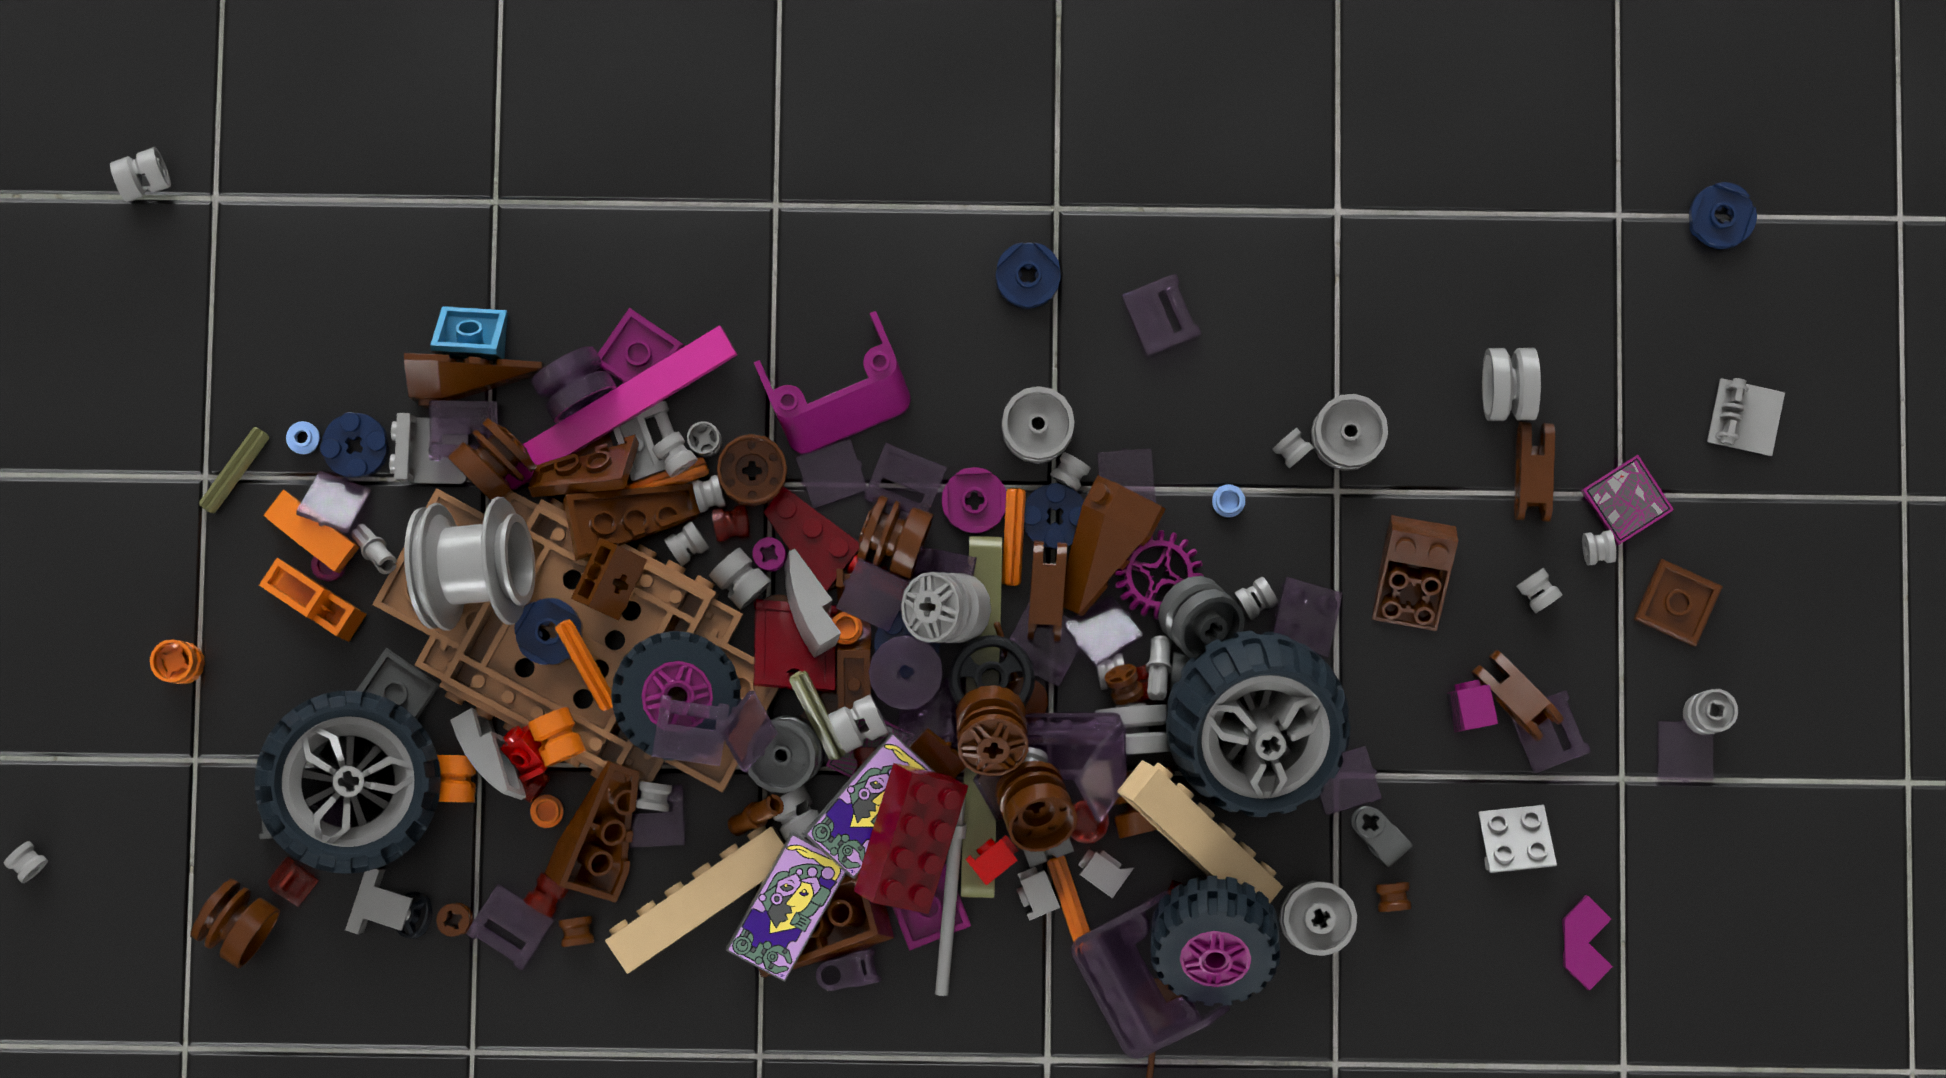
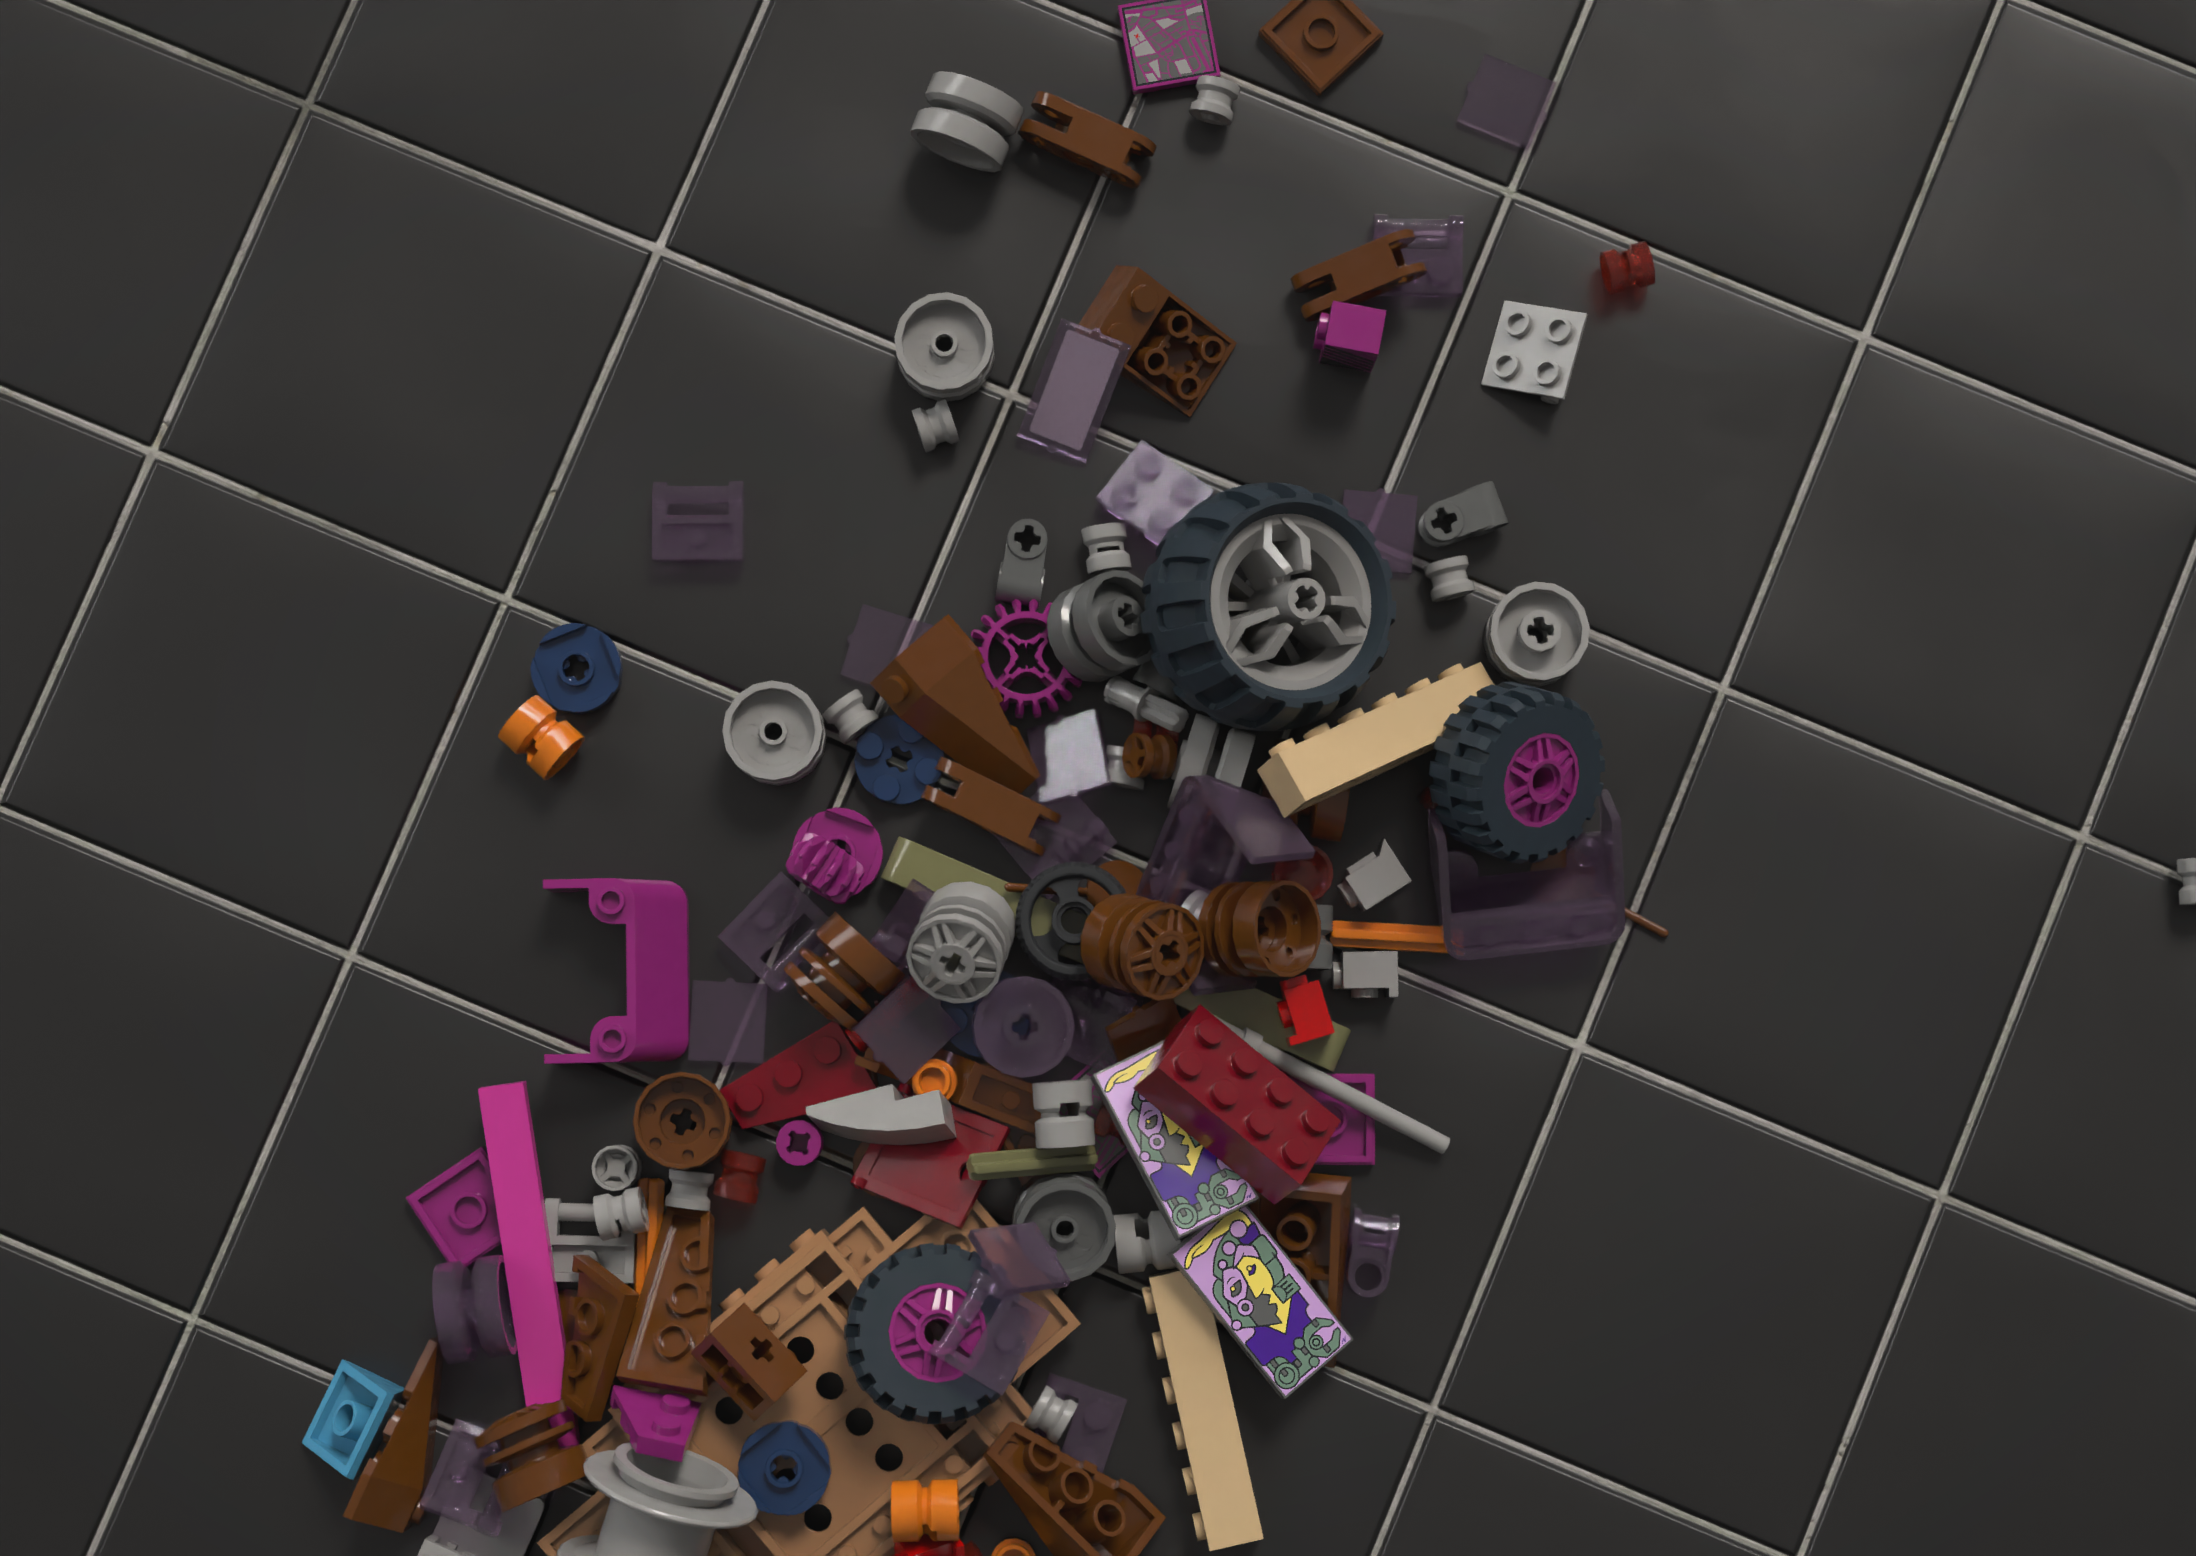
camera: 75 degrees left, 0 degrees up
orange axle [555,619,613,711] -> none
light grey wheel [664,521,709,566] -> none
light grey wheel [709,547,771,610] -> none
reddish brown pin [728,794,784,836] -> none
orange axle [1002,488,1026,586] -> none
light blue plate [1212,484,1245,518] -> none
reddish brown wheel [1376,882,1412,912] -> none
light grey wheel [1516,567,1563,613] -> none
magenta tile [1562,895,1613,990] -> none
light grey wheel [1683,689,1738,735] -> none
none -> orange wheel [498,695,585,780]
none -> magenta wing [610,1385,702,1462]
none -> magenta gear [785,833,865,904]
none -> dark grey piece [995,519,1048,608]
none -> clear purple piece [1017,318,1131,463]
none -> light grey wheel [1423,555,1476,602]
none -> clear red wheel [1599,241,1656,295]

